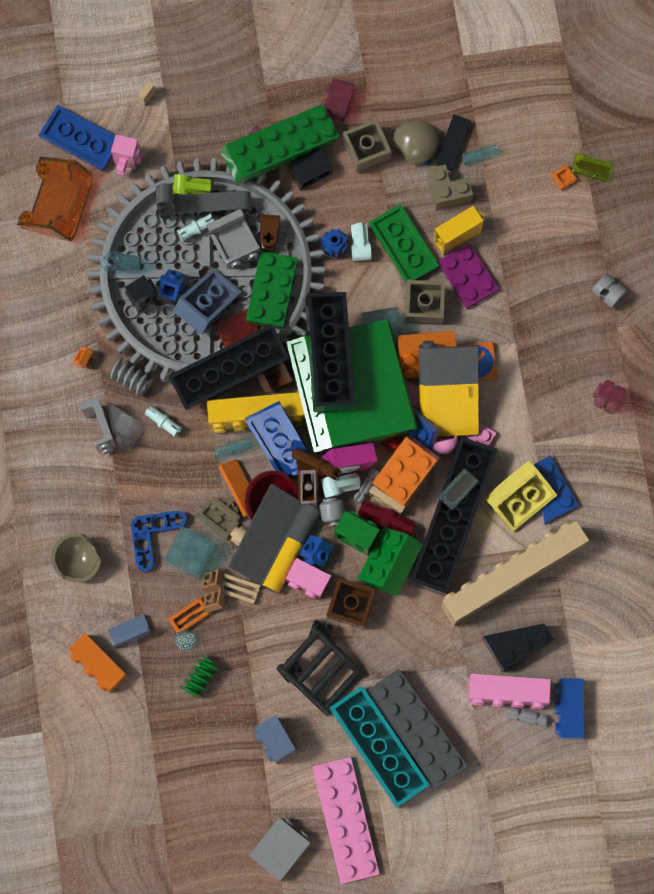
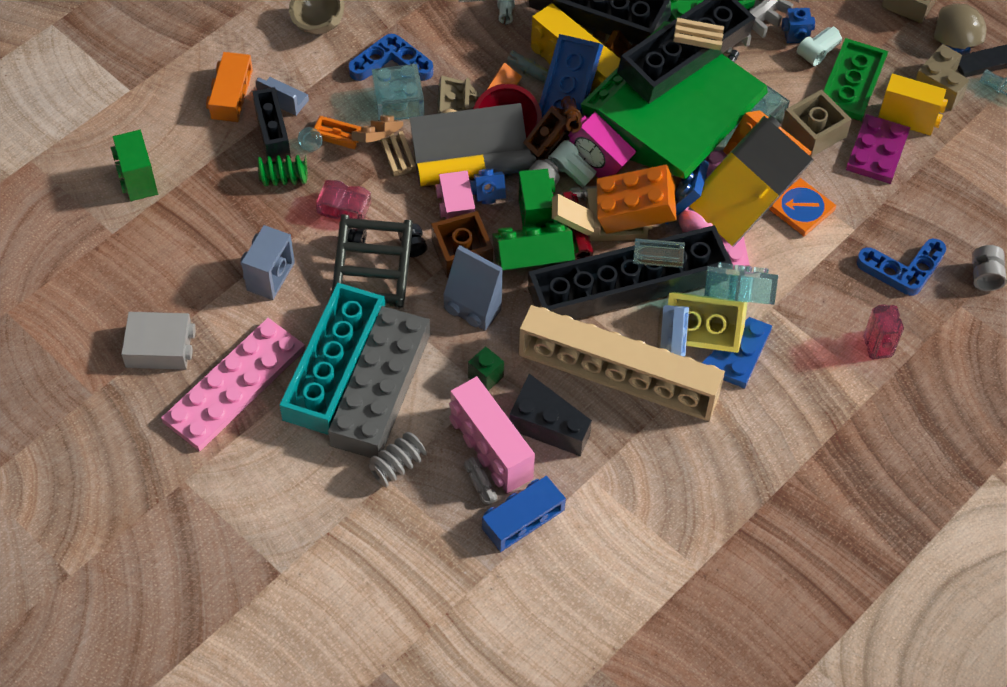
camera: 50 degrees right, 20 degrees down
none -> green brick [110,129,159,202]
none -> black brick [252,87,291,162]
none -> clear pink brick [316,180,371,219]
none -> light grey piece [369,432,427,488]
none -> sand blue slope [444,245,502,331]
none -> dark green brick [468,346,504,391]
none -> tan tile [552,194,594,235]
none -> light blue bracket [660,305,689,356]
none -> tan tile [673,18,724,50]
none -> clear light blue brick [704,263,778,305]
none -> blue beam [856,238,946,296]

